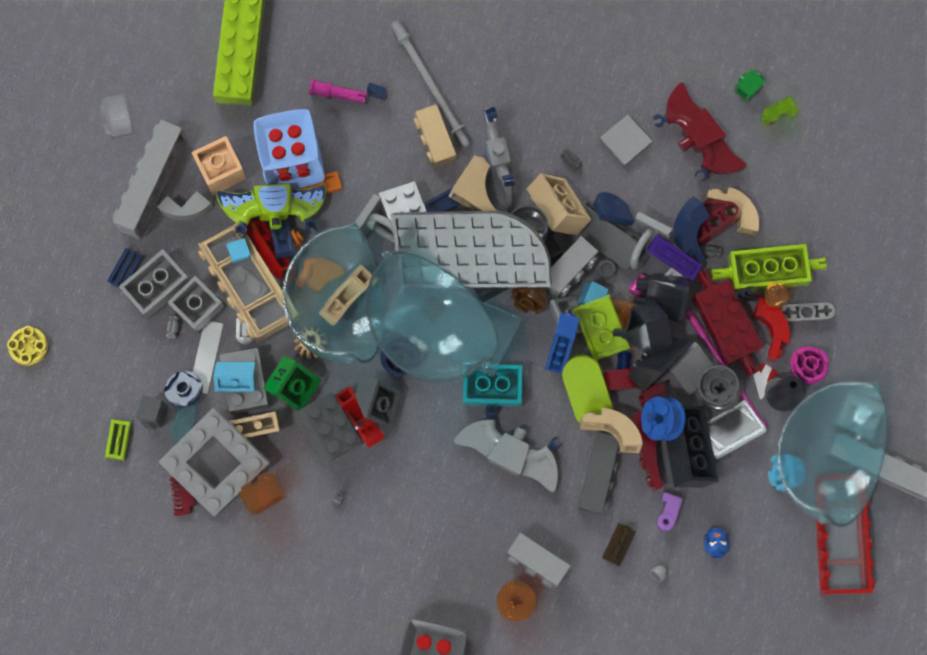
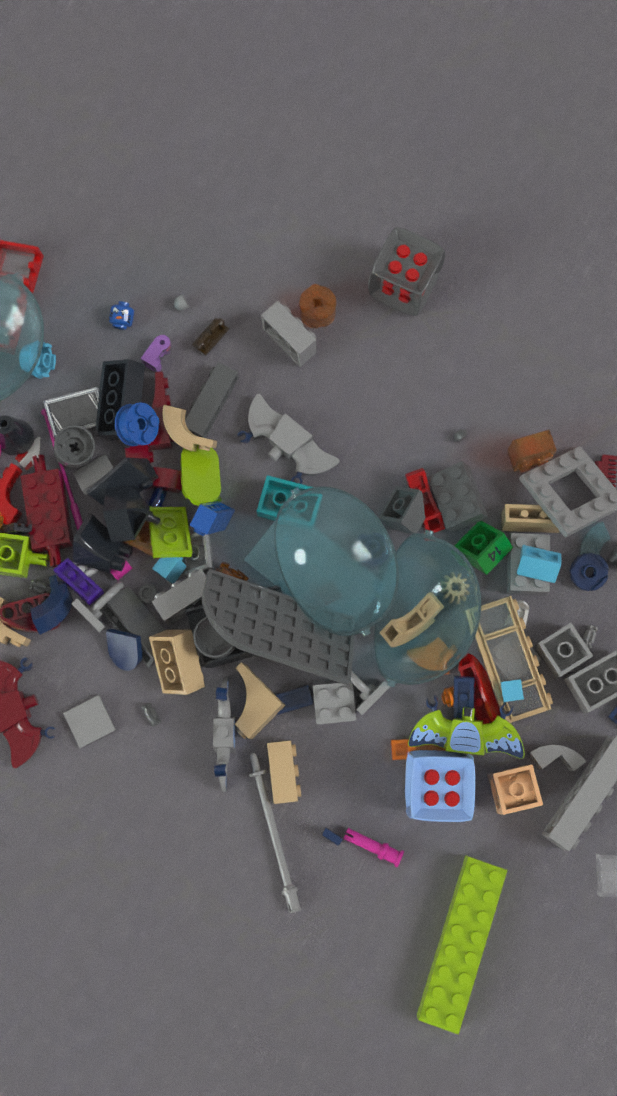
camera: 160 degrees left, 0 degrees up
white sticker [193,321,223,394] -> none

